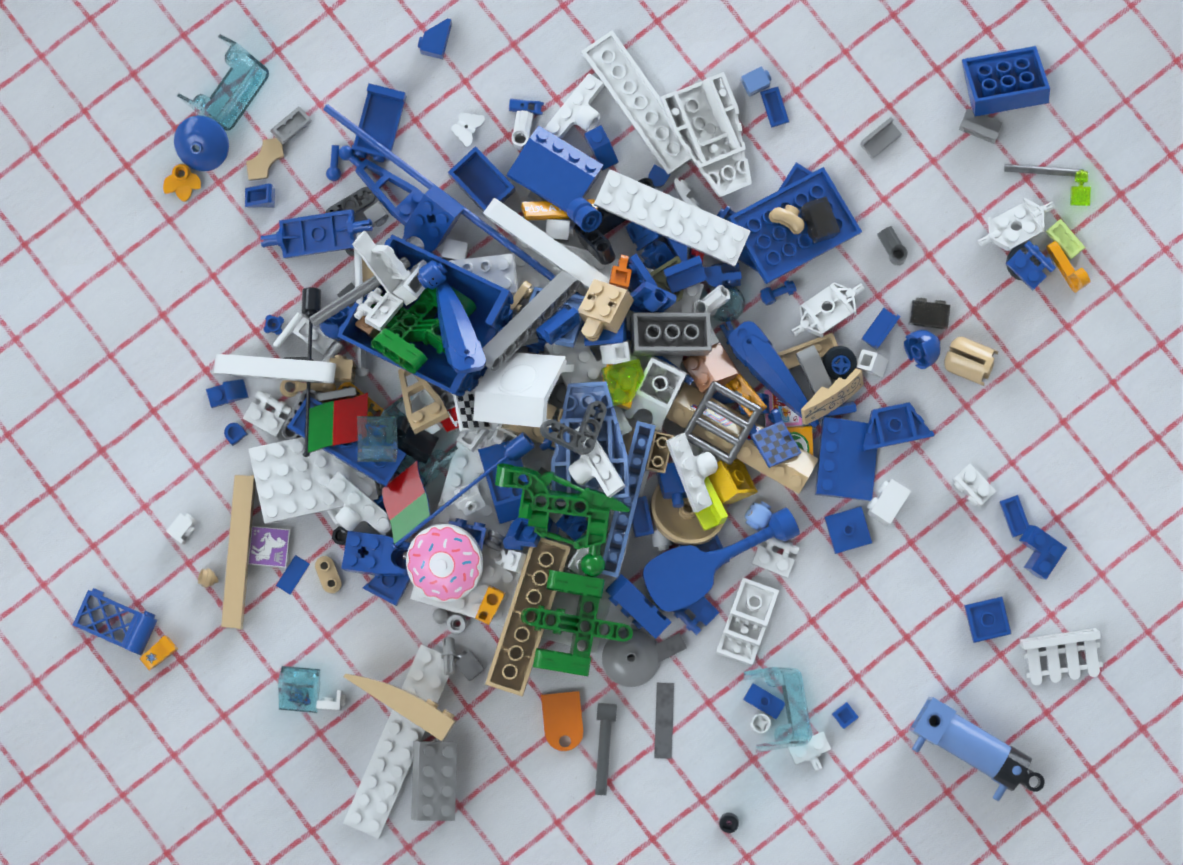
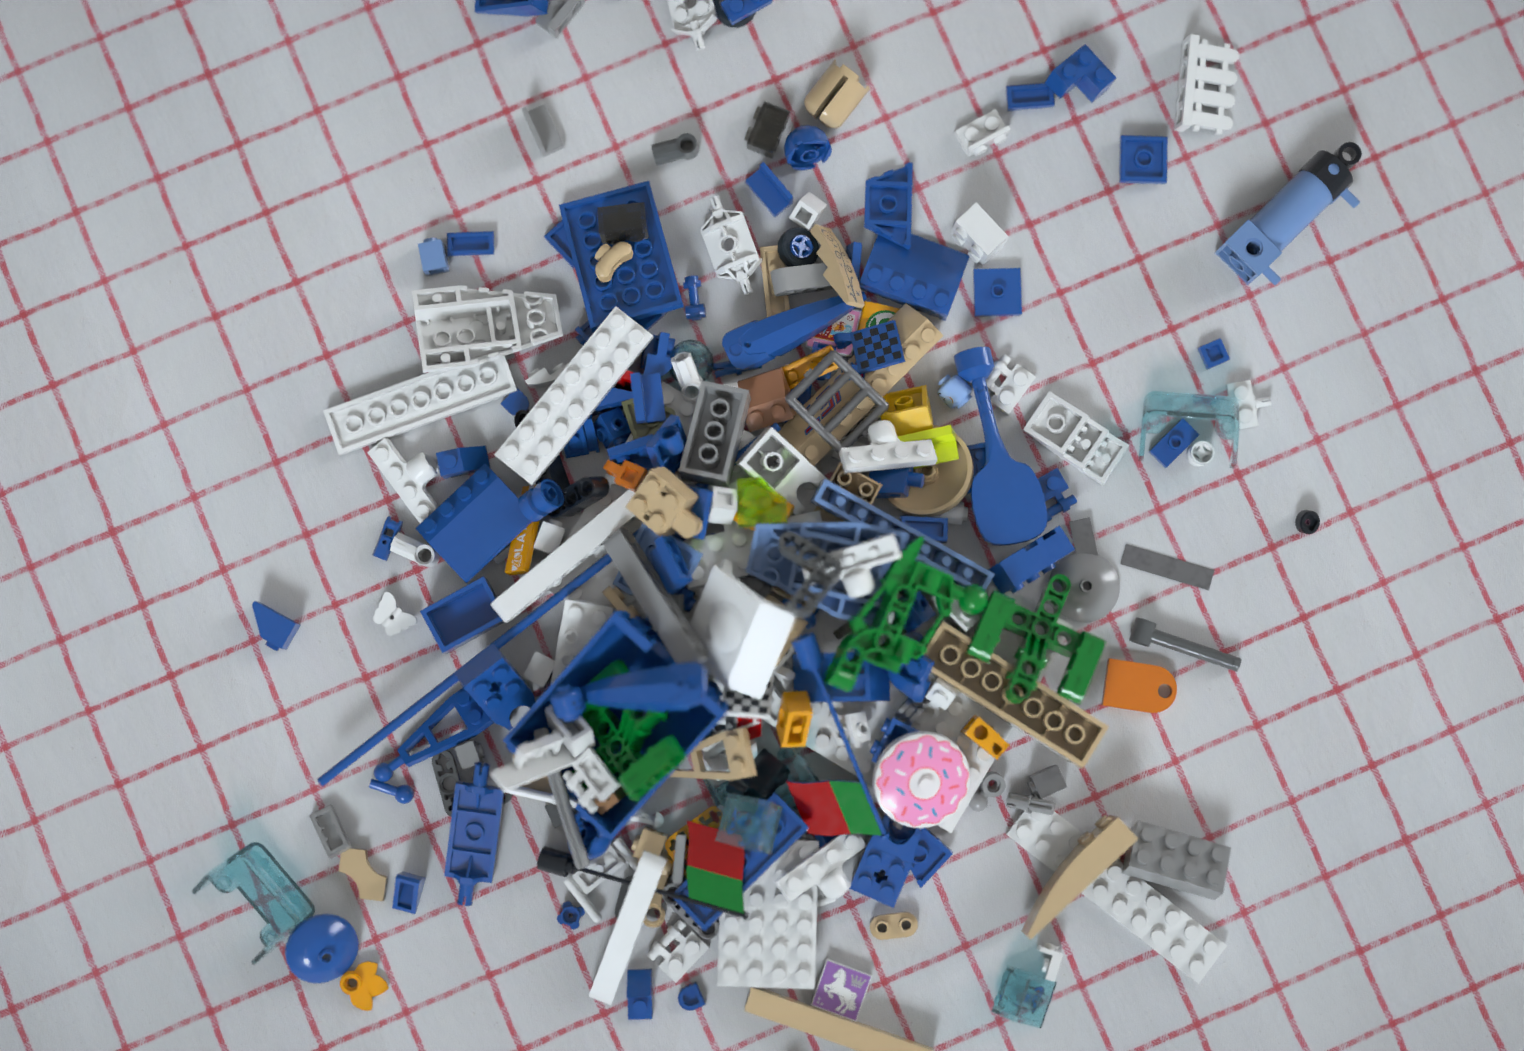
camera: 80 degrees left, 0 degrees up
blue sticker [276,555,310,594] -> none
black tile [332,527,348,545] -> none
blue panel [351,83,407,163] -> none
none -> light orange brick [776,691,813,748]

